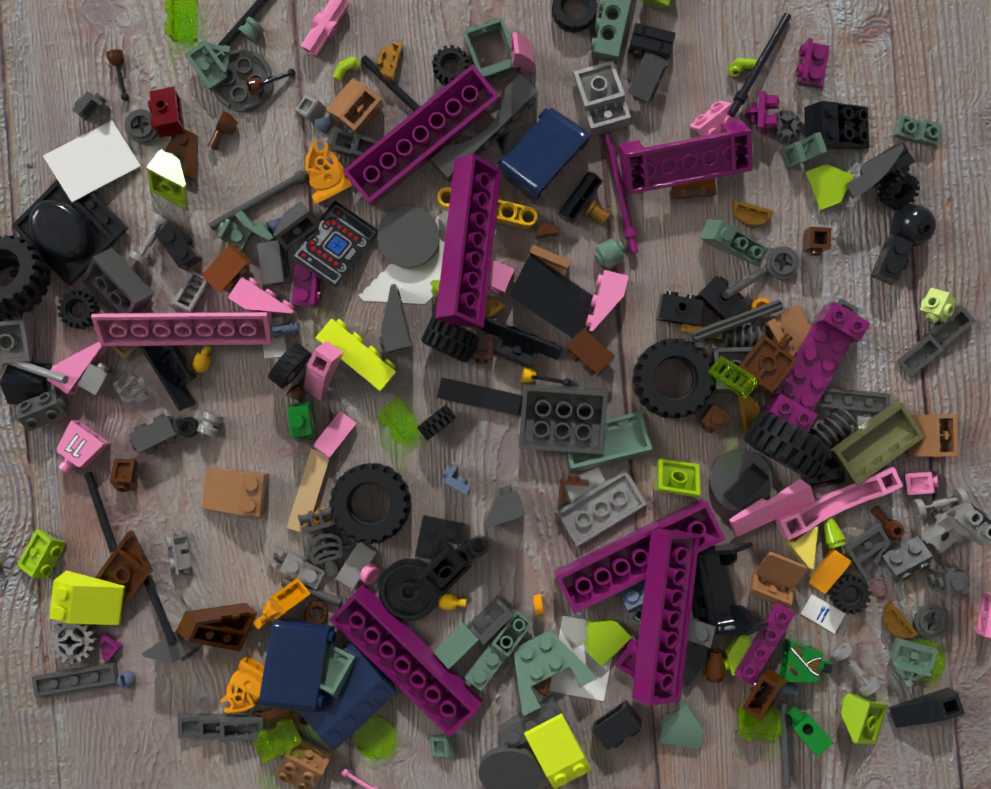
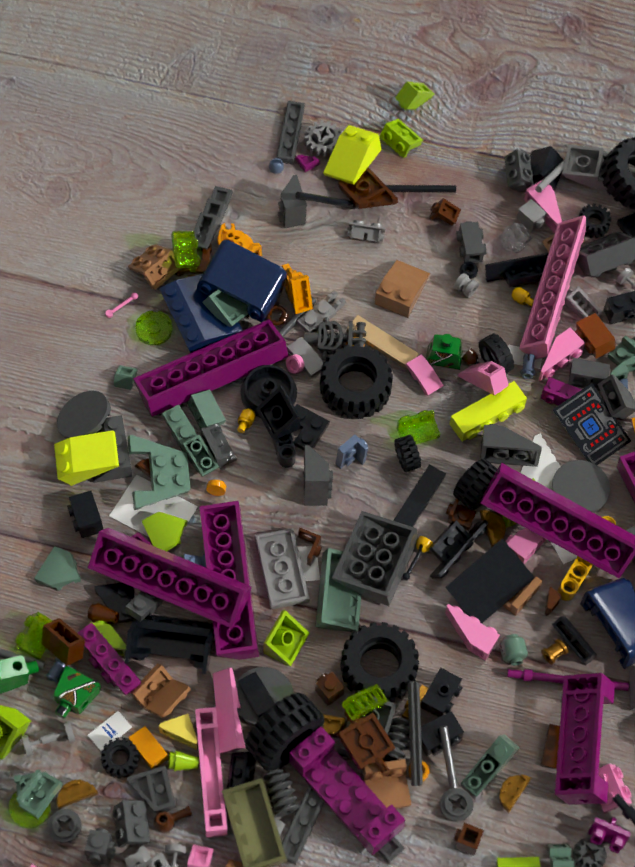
camera: 110 degrees right, 25 degrees down
bright pink torso [56,420,110,473] -> none
reddish brown wedge [176,603,257,651] -> none
reddish brown brick [567,328,615,377] -> none

